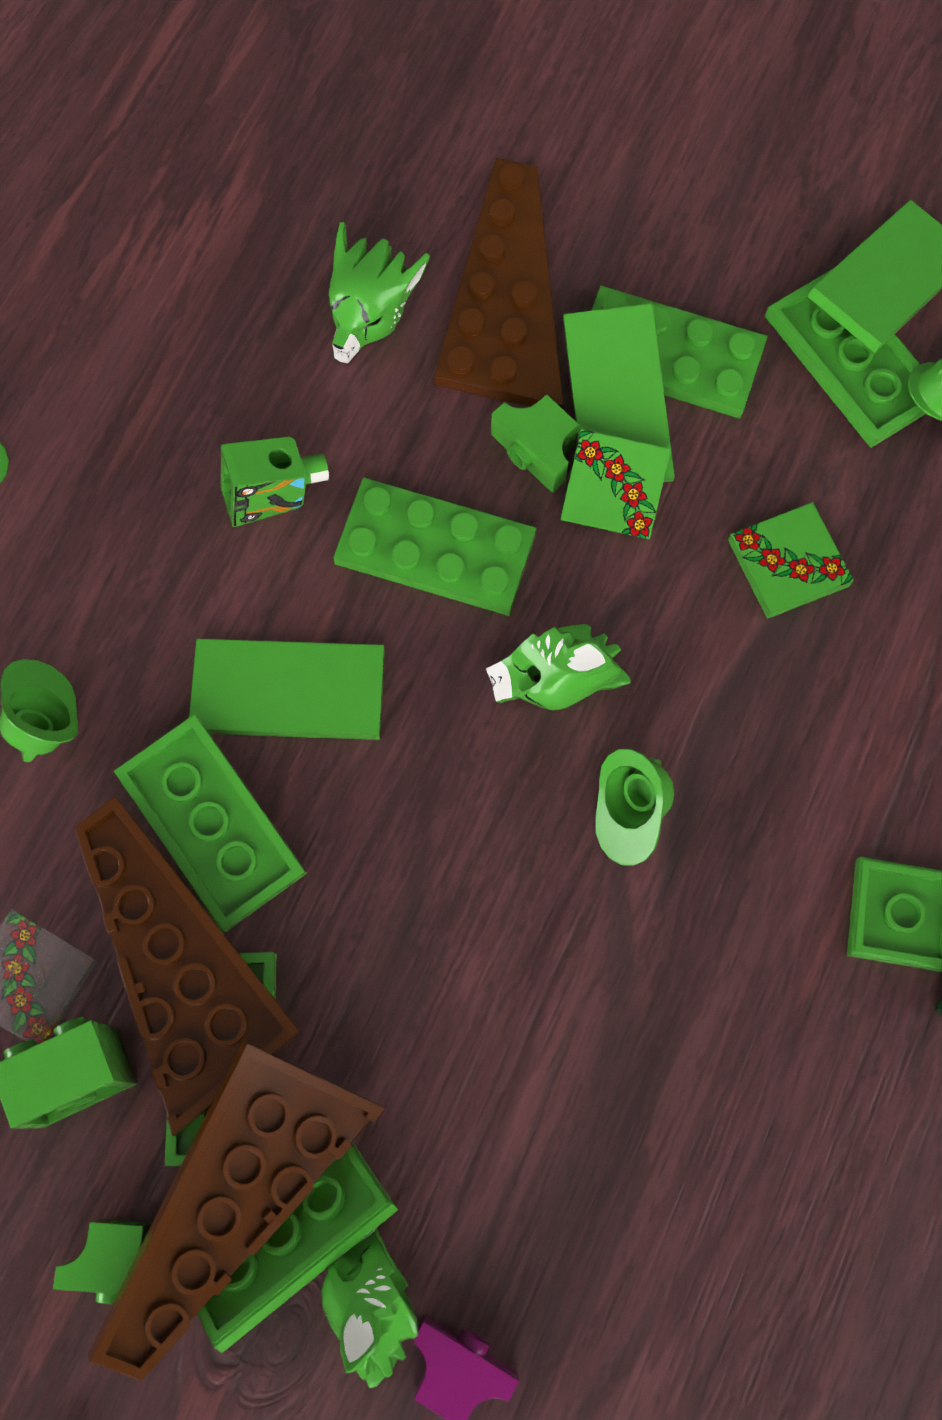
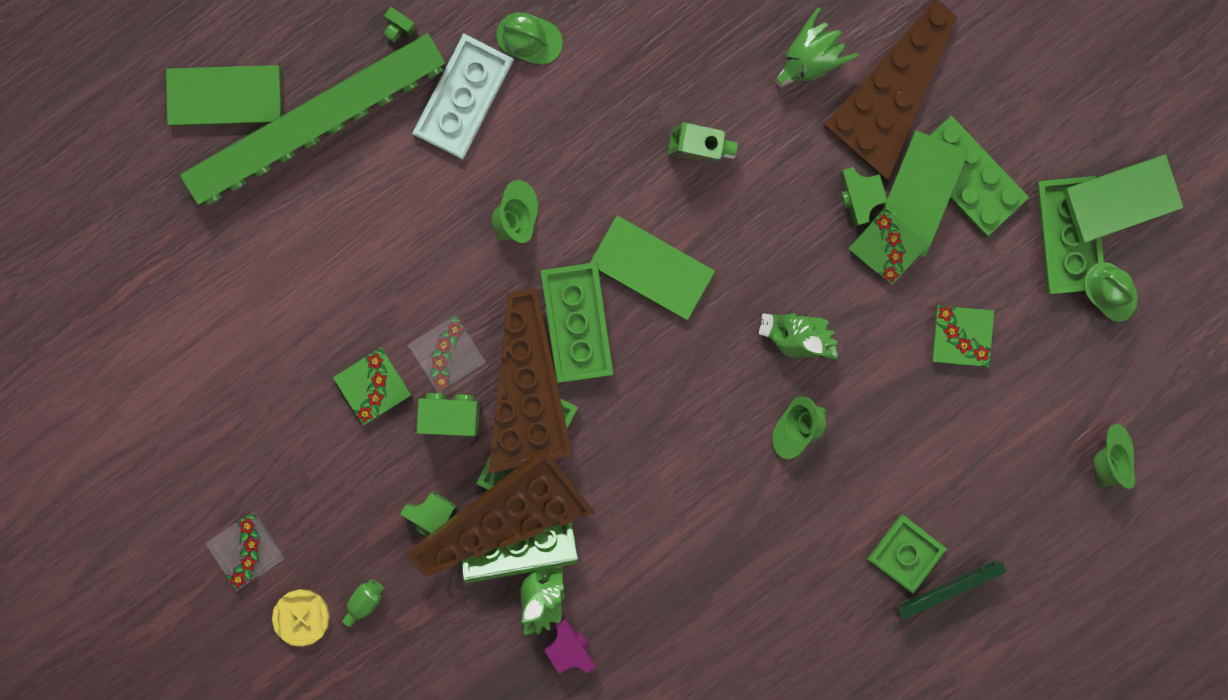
camera: 25 degrees right, 15 degrees up
bright green plate [334,477,537,616] -> none

